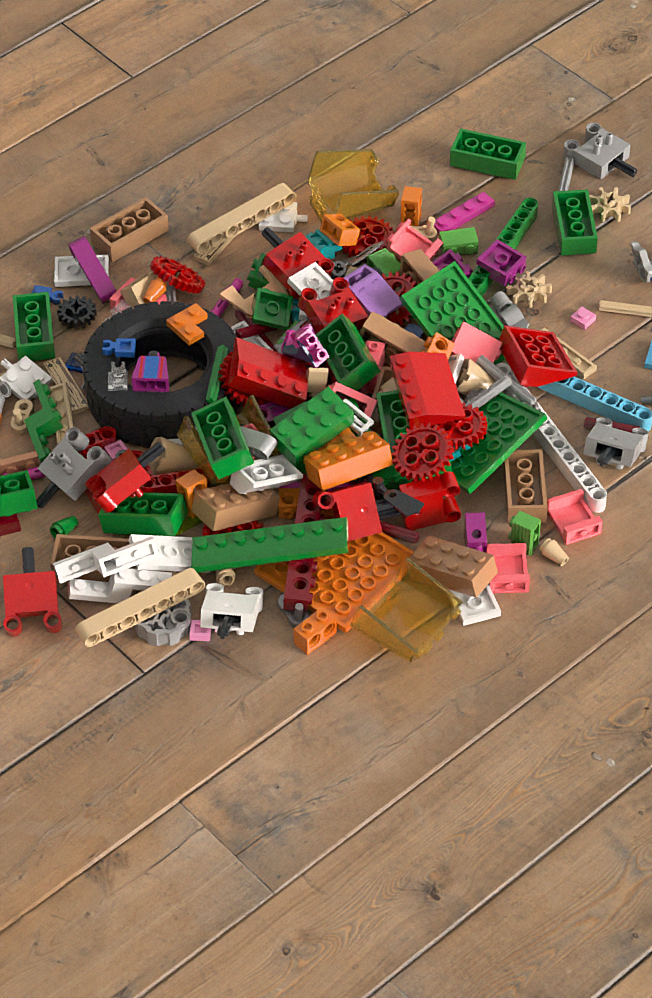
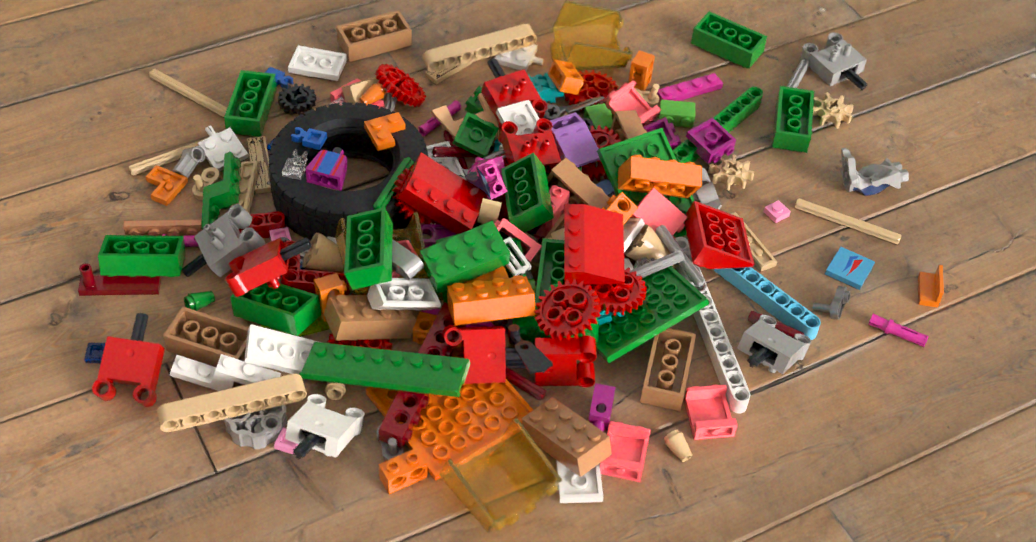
camera: 10 degrees right, 0 degrees up
white bracket [53,536,159,583] -> none
magenta beam [68,236,117,304] -> none
bright green brick [508,511,541,556] -> none
none -> brick [618,155,702,198]

